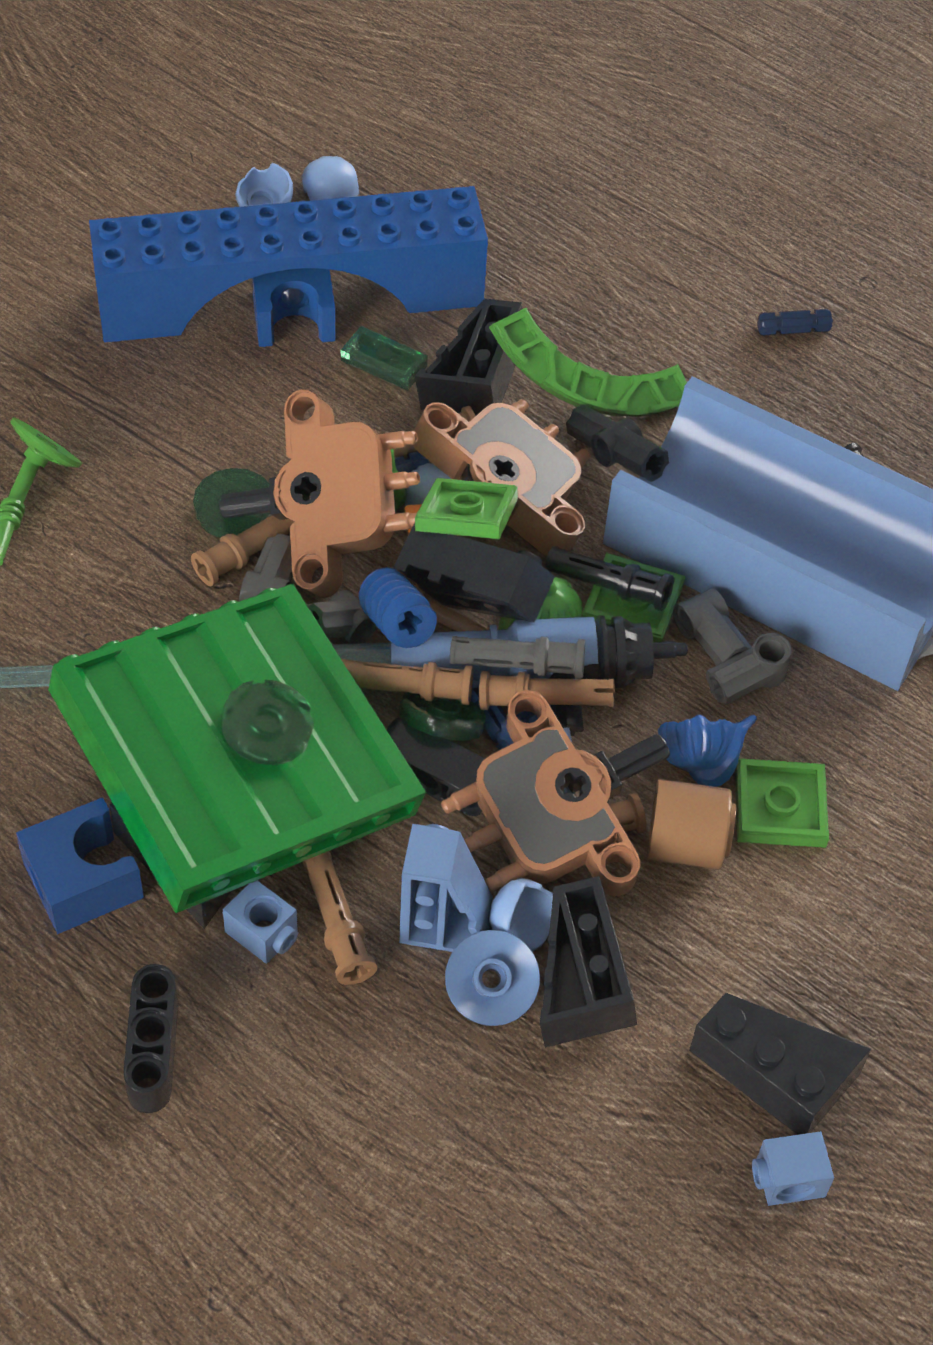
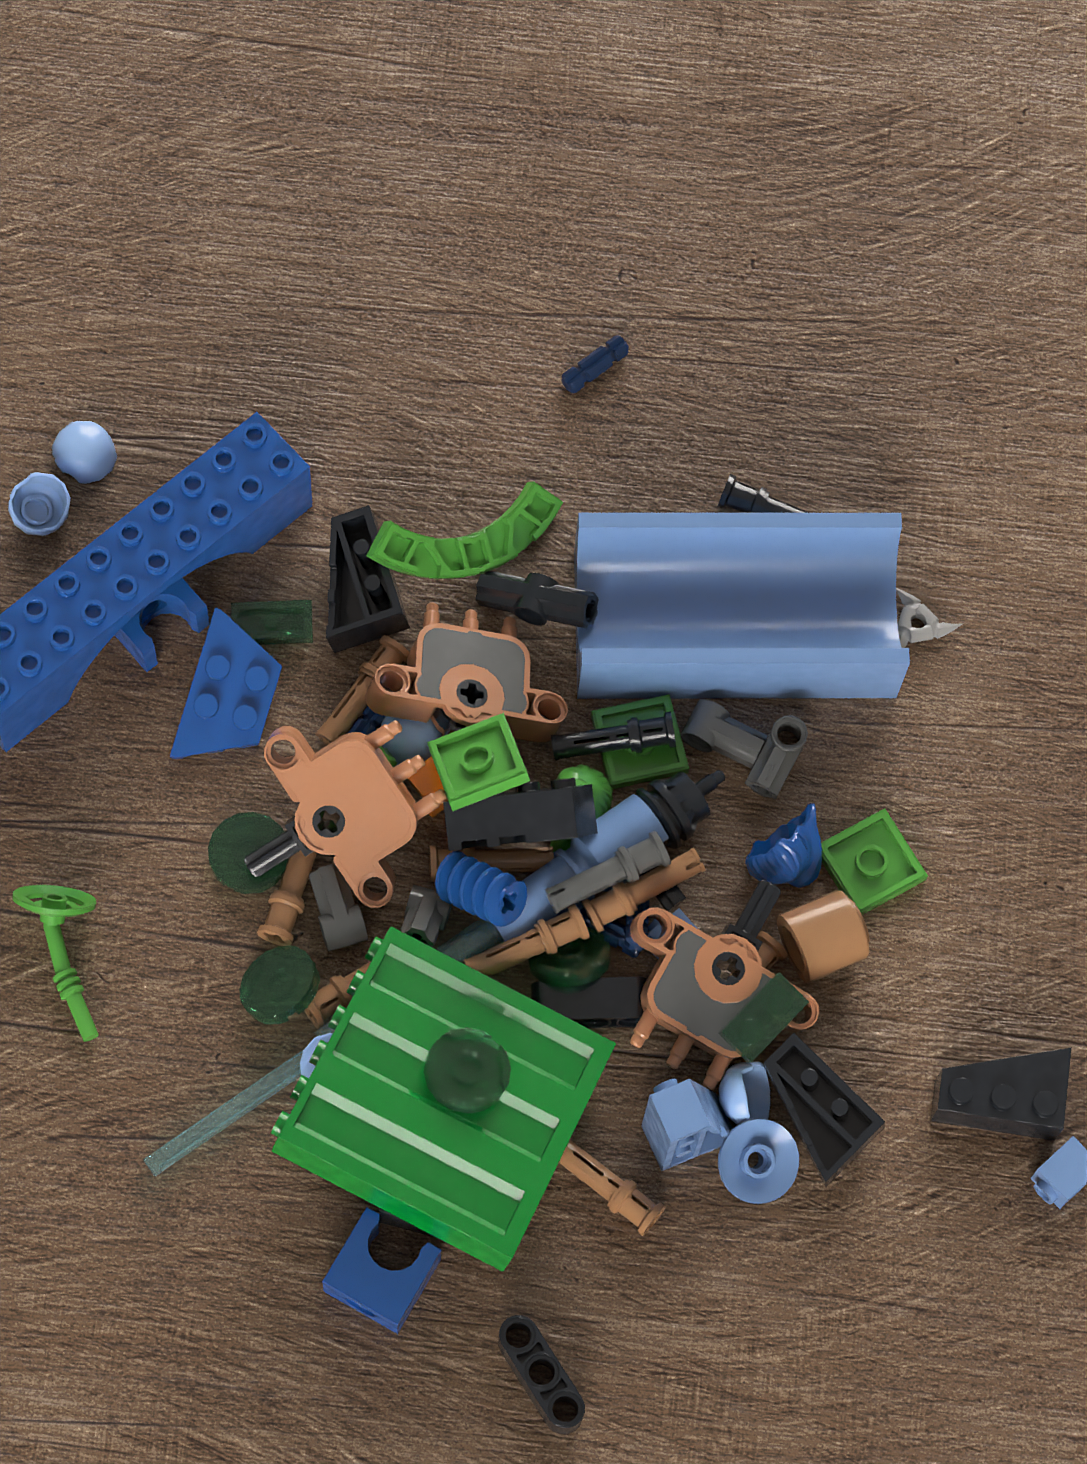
camera: 35 degrees left, 15 degrees up
medium blue brick [223,880,298,964] -> none
none -> blue wing [170,608,282,760]
none -> clear green tile [239,946,320,1024]
none -> clear green plate [718,972,809,1063]

